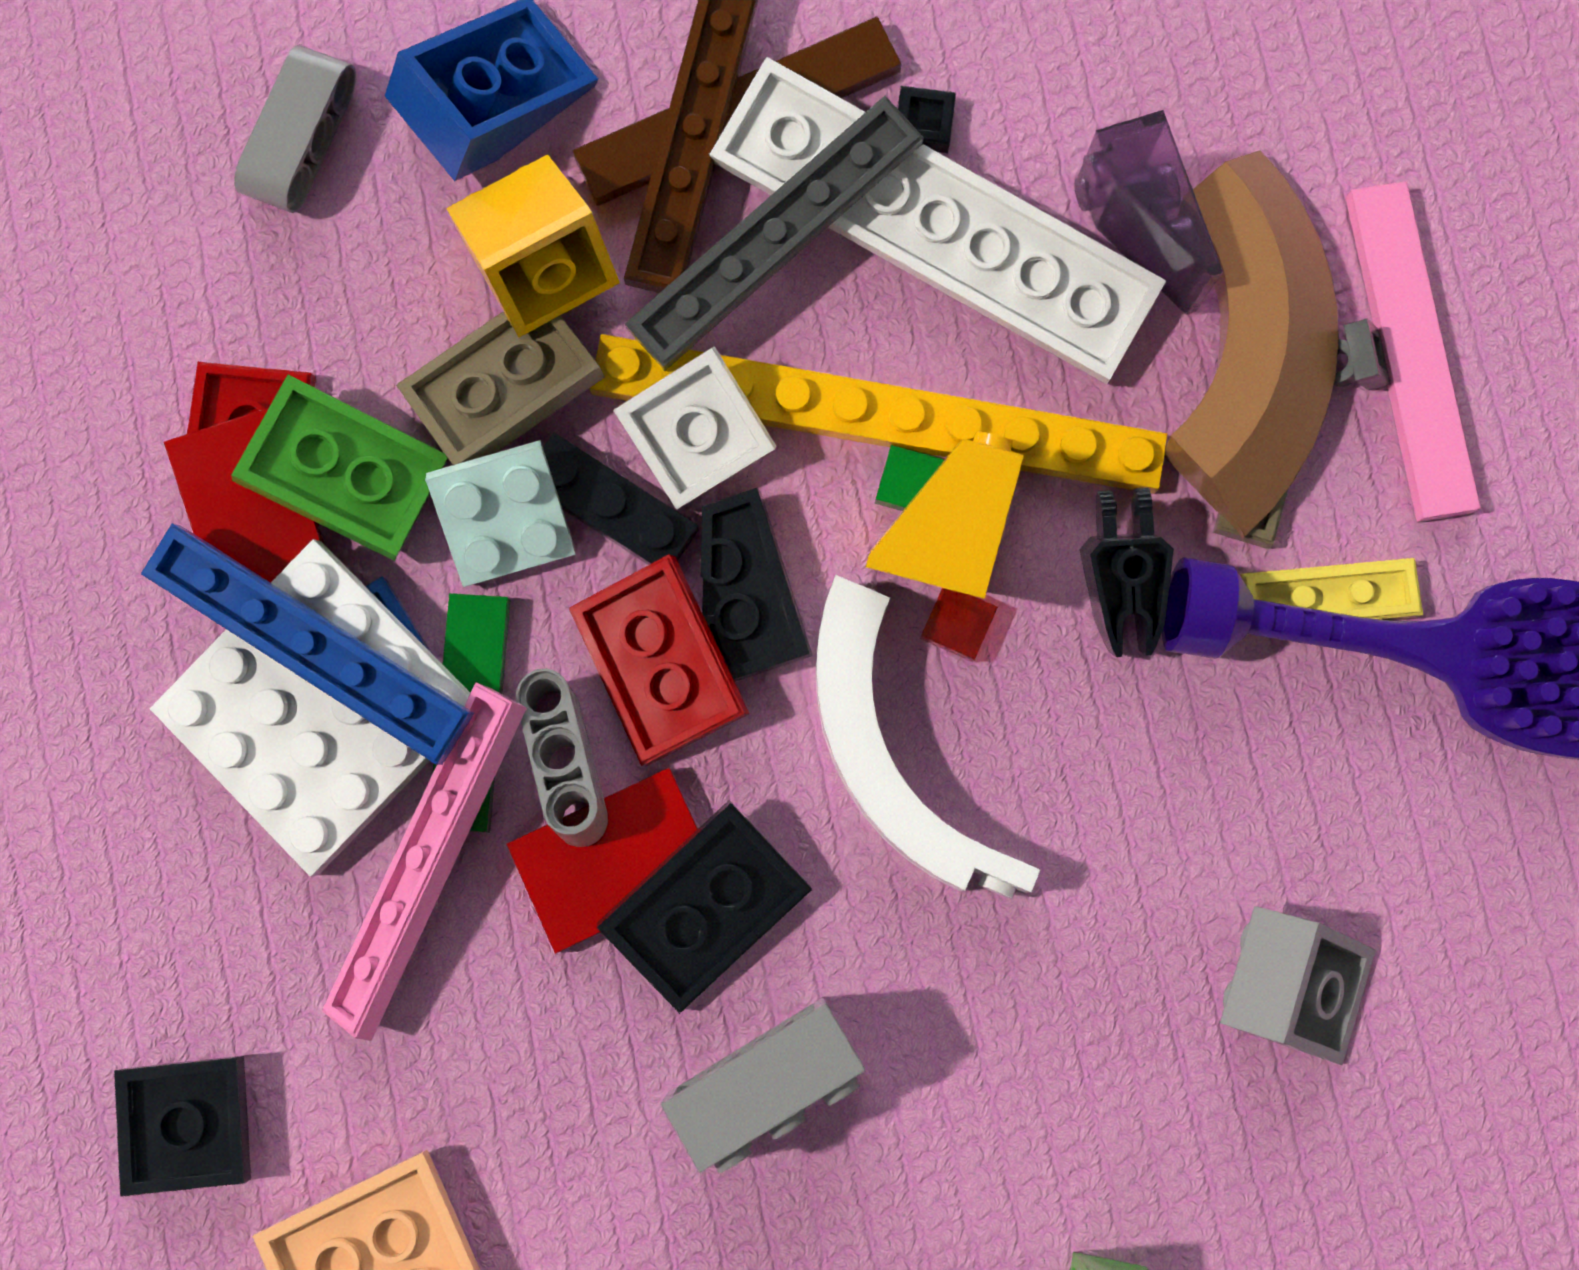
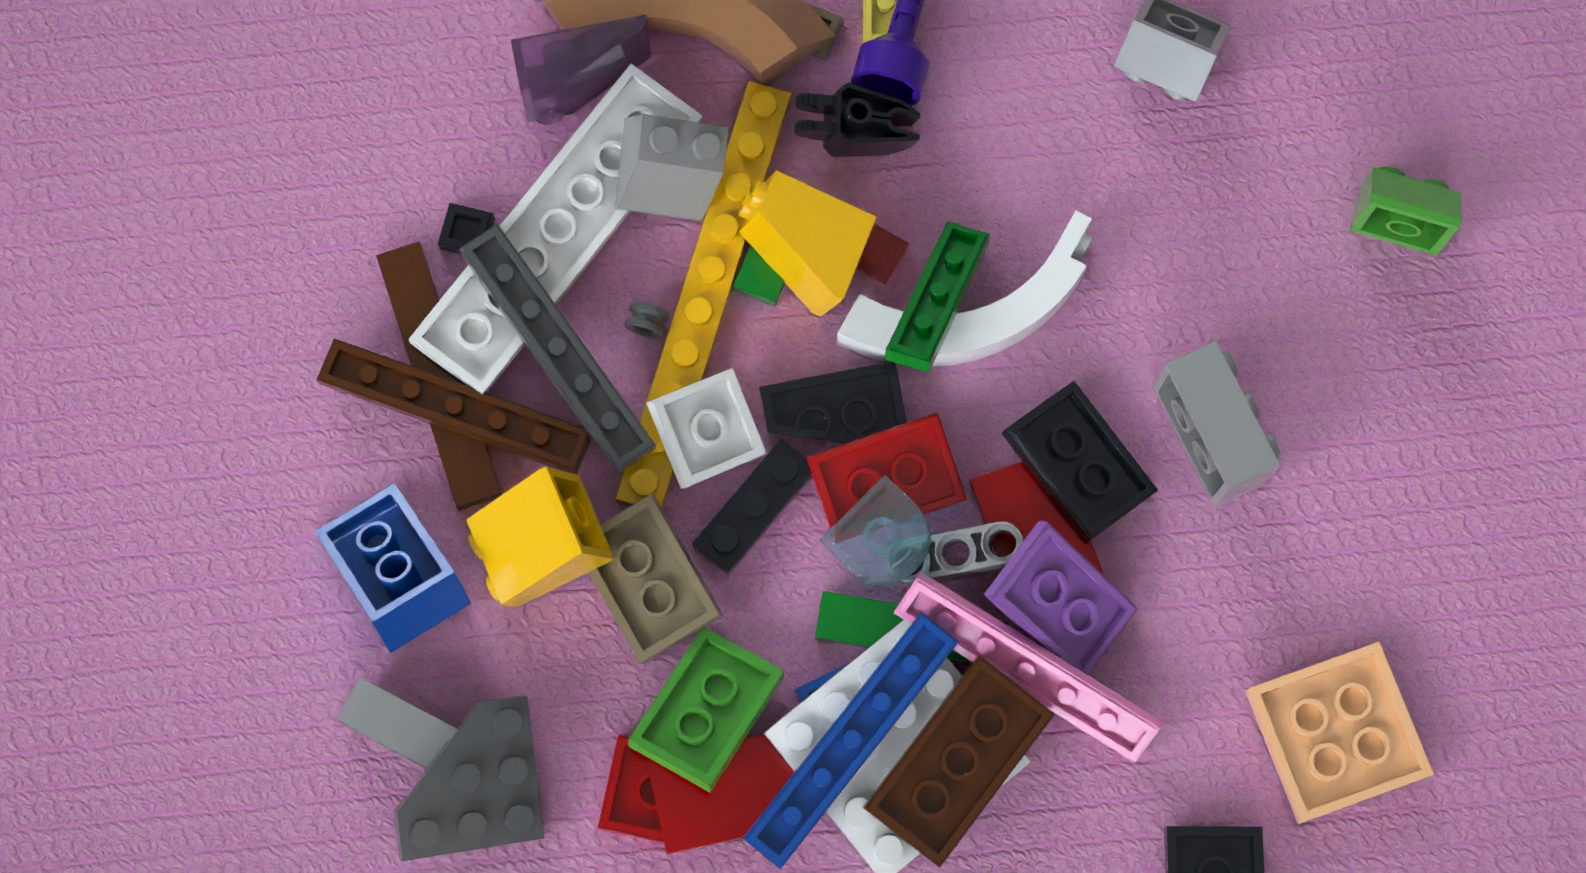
camera: 85 degrees left, 5 degrees down
light aqua plate [425,440,576,587] -> none
none -> dark grey plate [394,695,544,861]
none -> light grey slope [615,114,728,221]
none -> dark grey bush [624,302,670,339]
none -> clear light blue tile [819,475,931,585]
none -> reddish brown tile [862,655,1055,868]
none -> green tile [885,221,990,373]
none -> medium lavender tile [984,520,1137,675]

